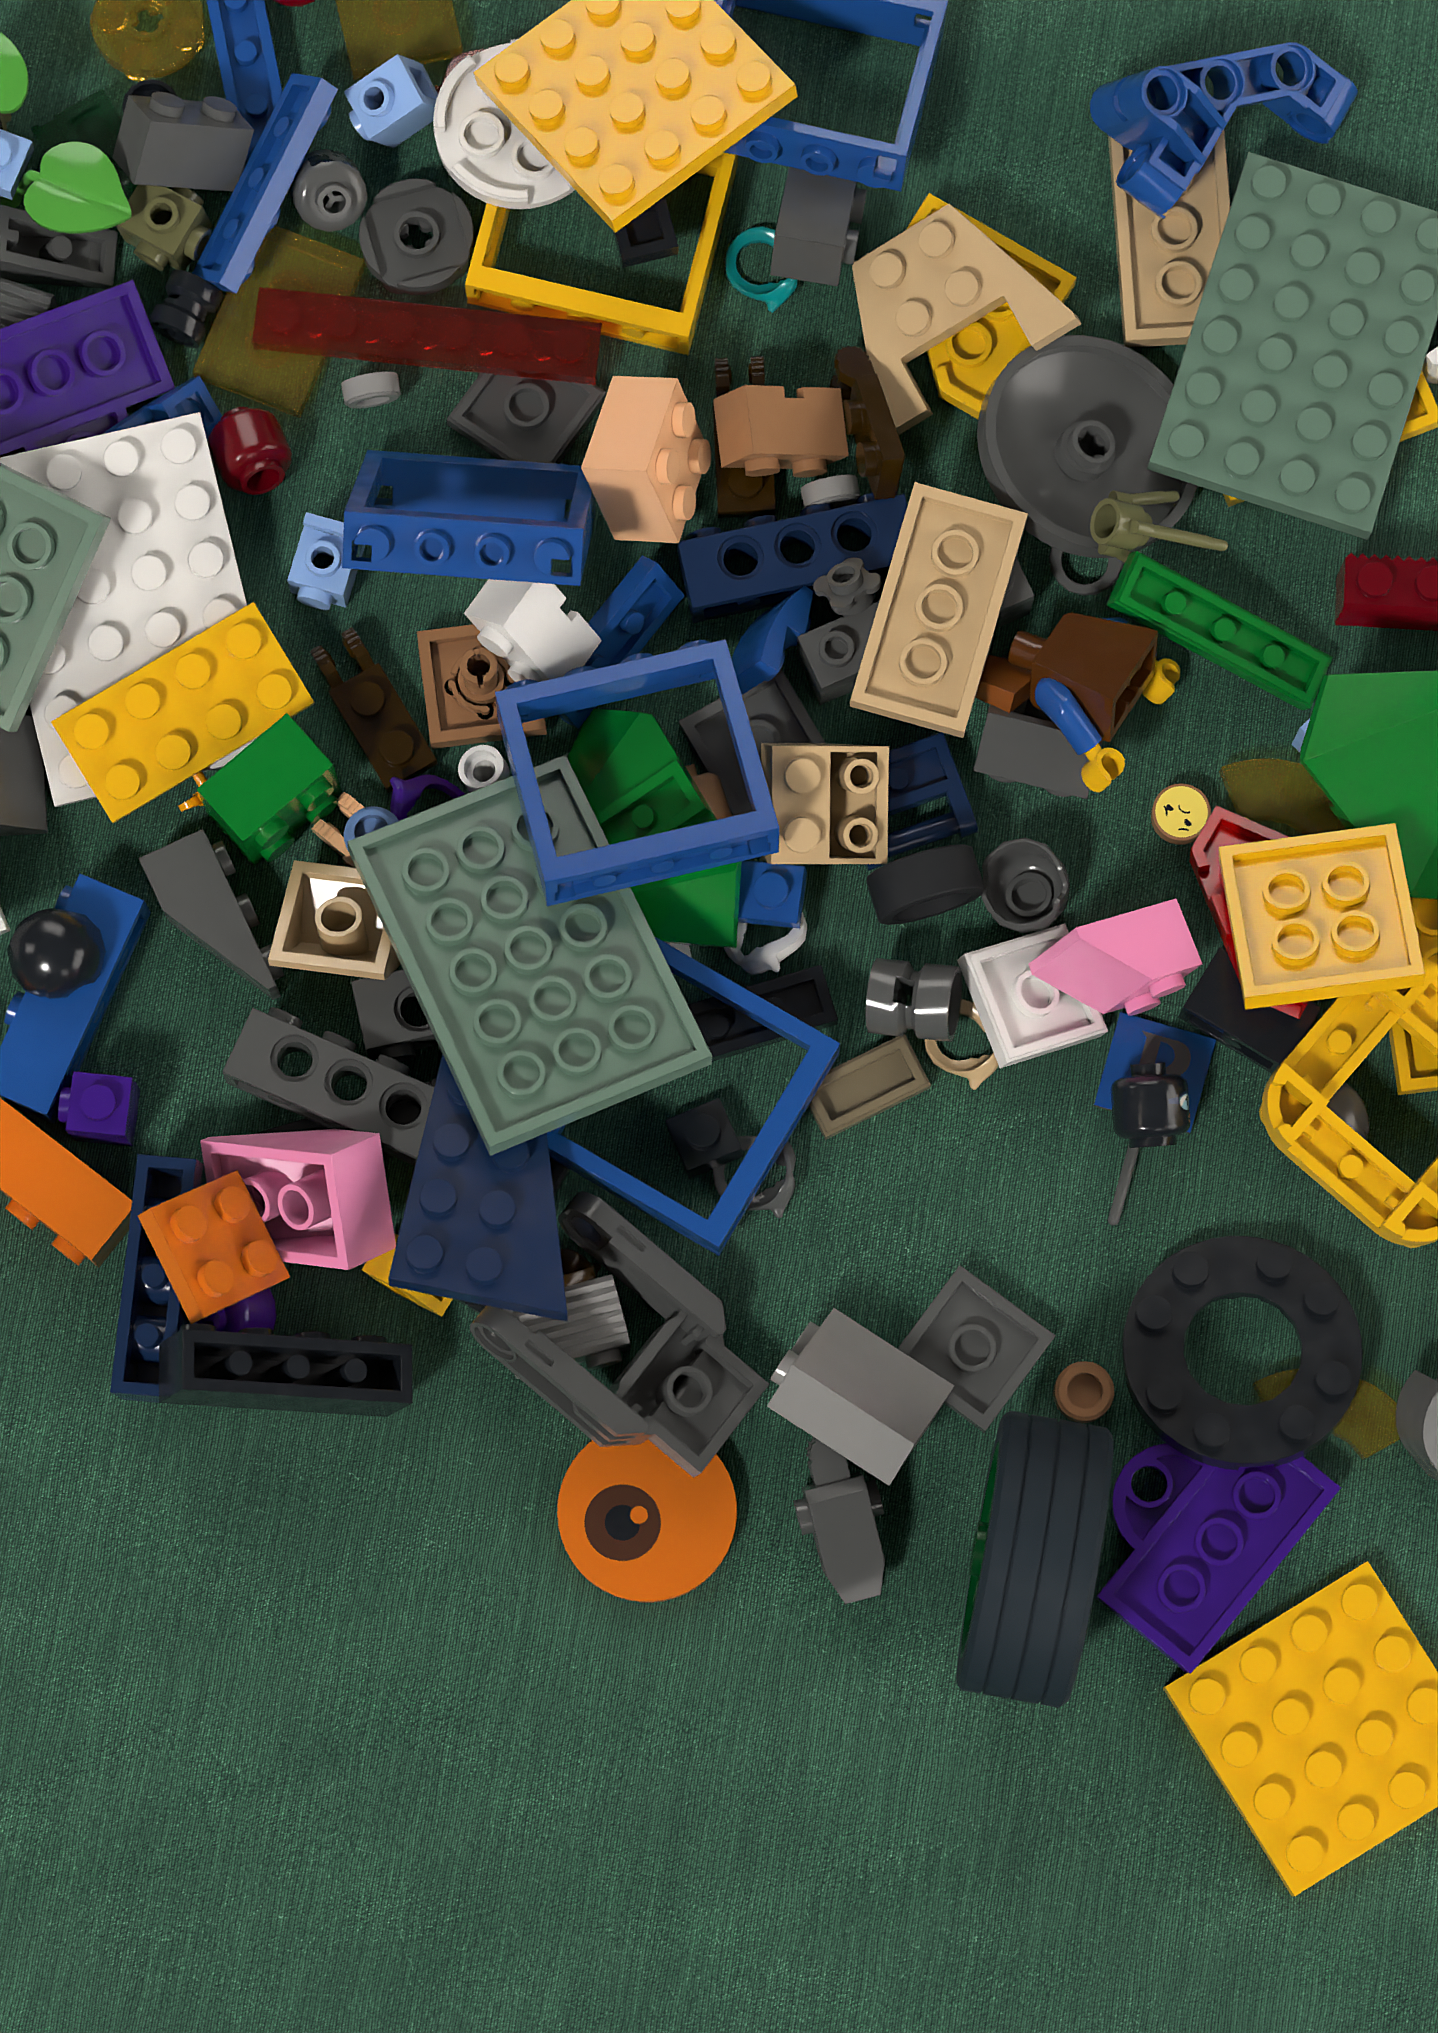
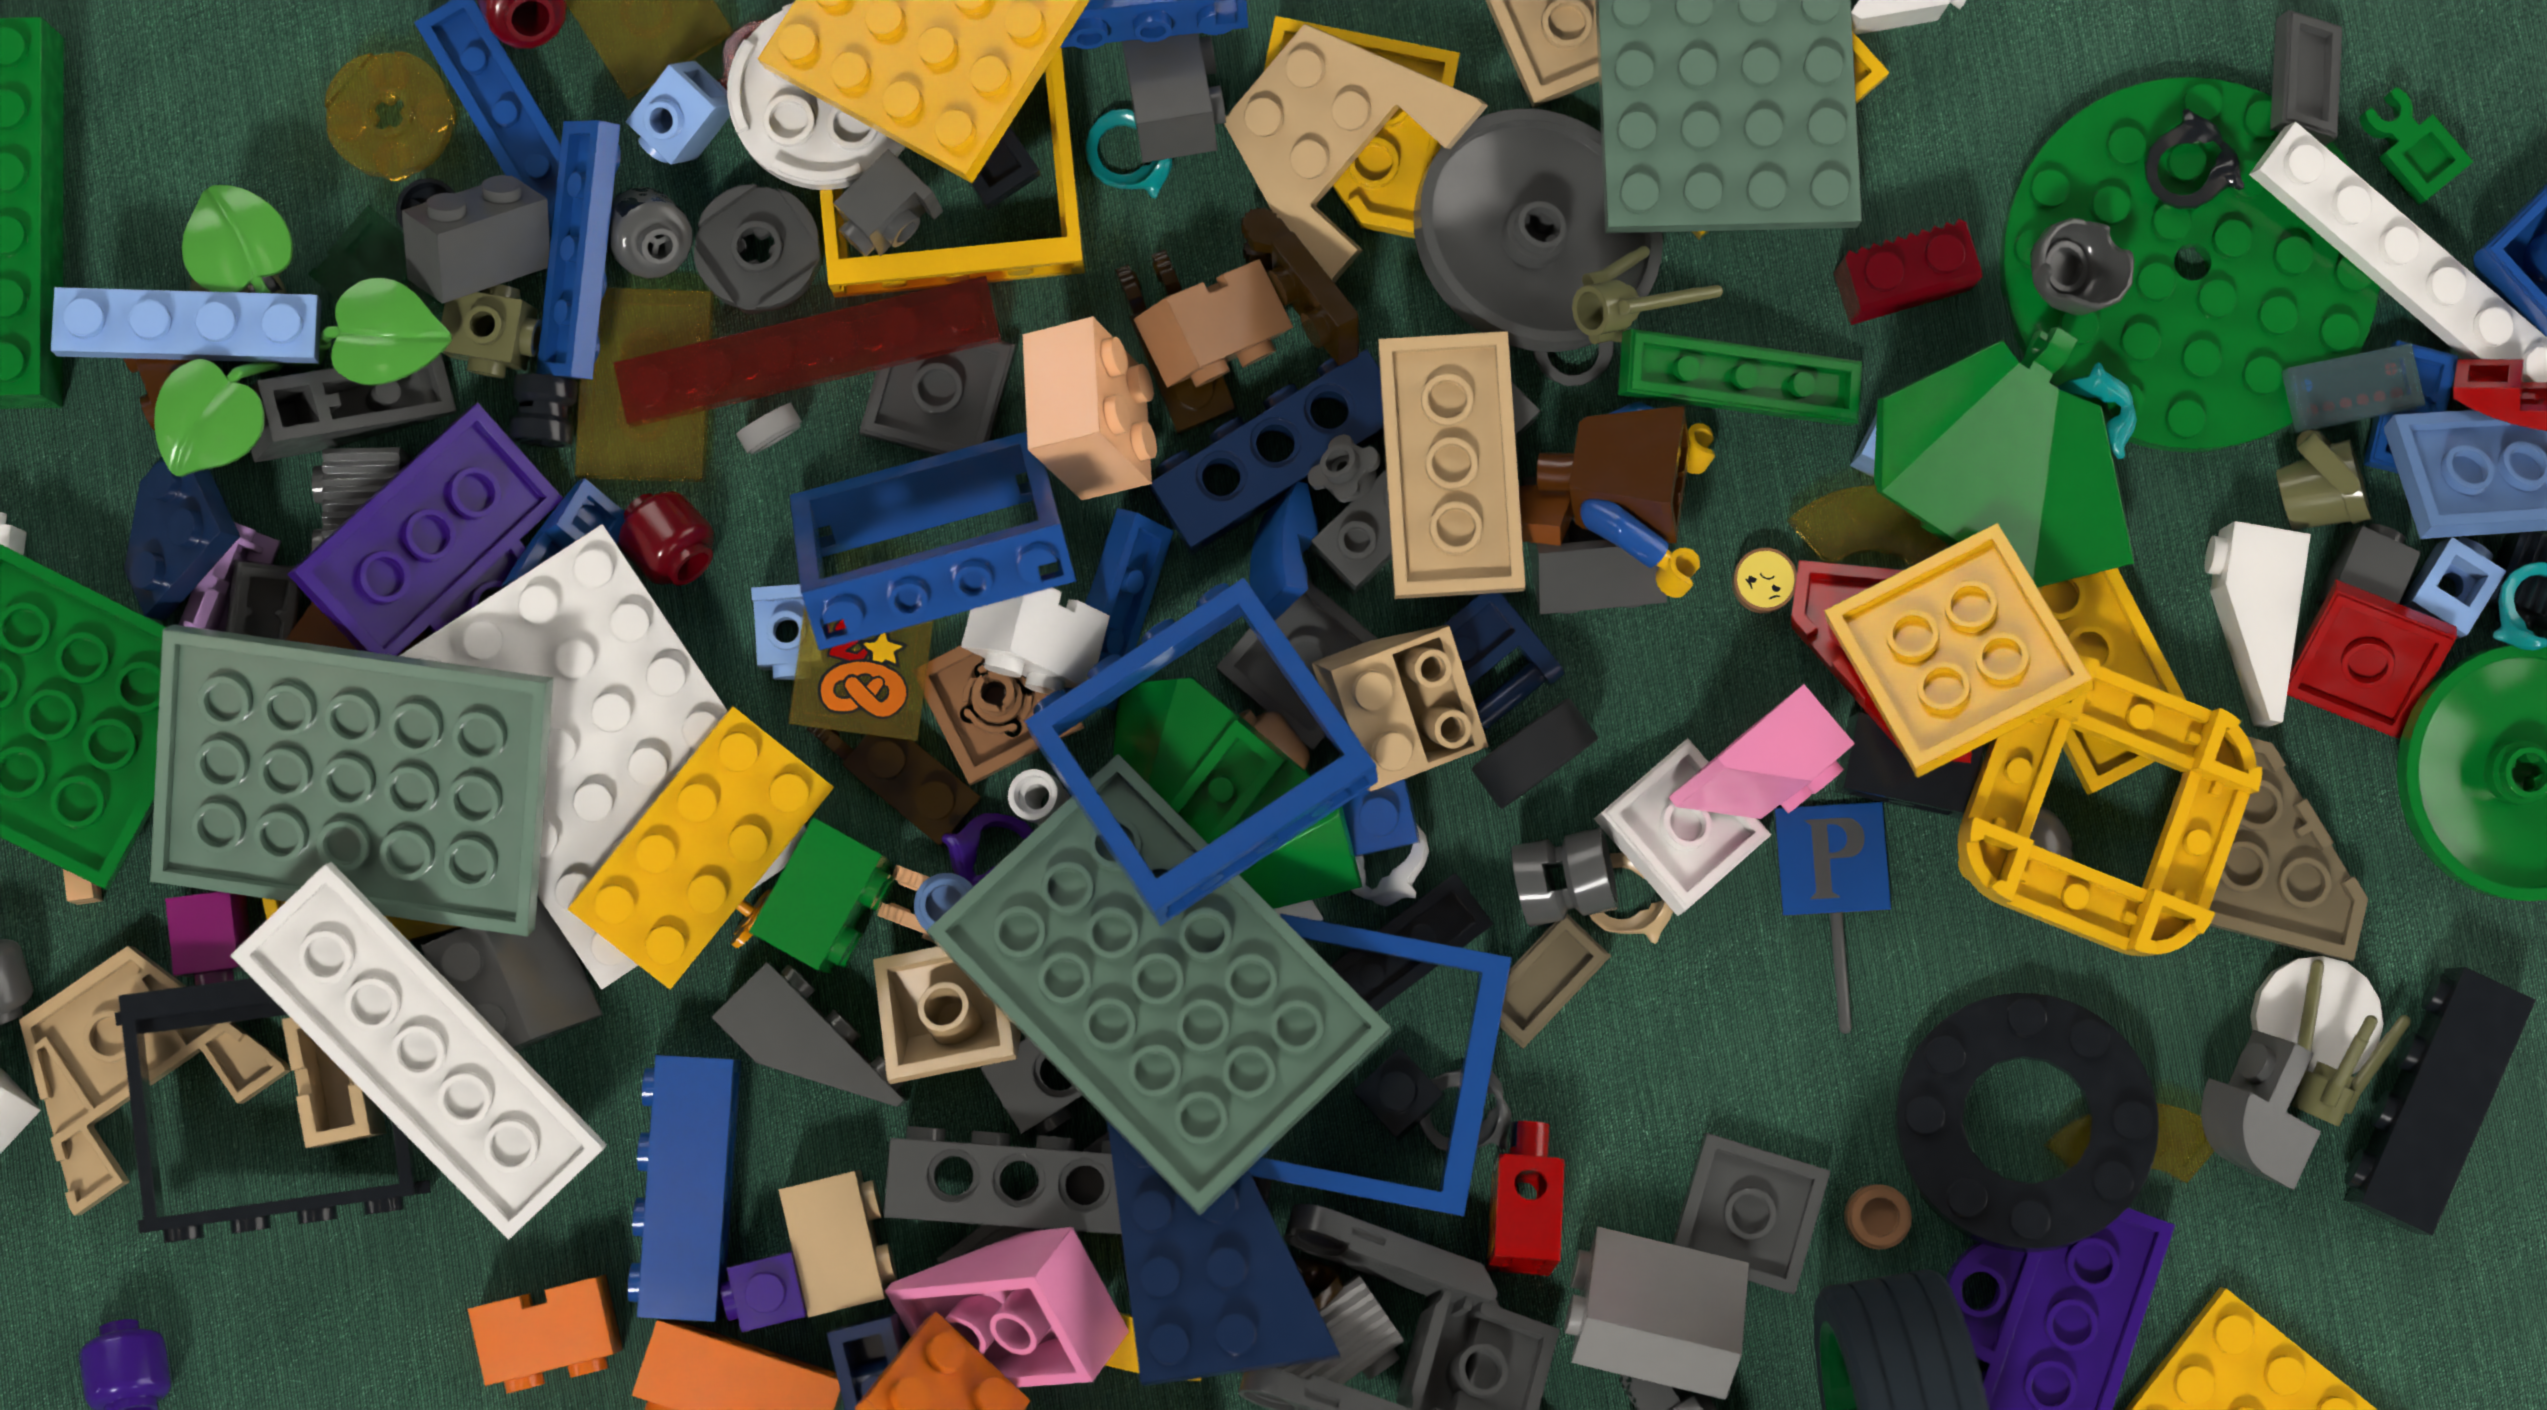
camera: 25 degrees left, 5 degrees up
black hair [7,908,106,999] -> none
light grey tile [800,475,861,509] -> none
dark grey hair [981,837,1070,933] -> none
black head [1111,1062,1190,1148] -> none
none -> tan brick [779,1170,897,1317]
none -> tile [788,604,933,741]
none -> dark grey brick [834,149,943,257]
none -> red torso [1485,1121,1564,1276]

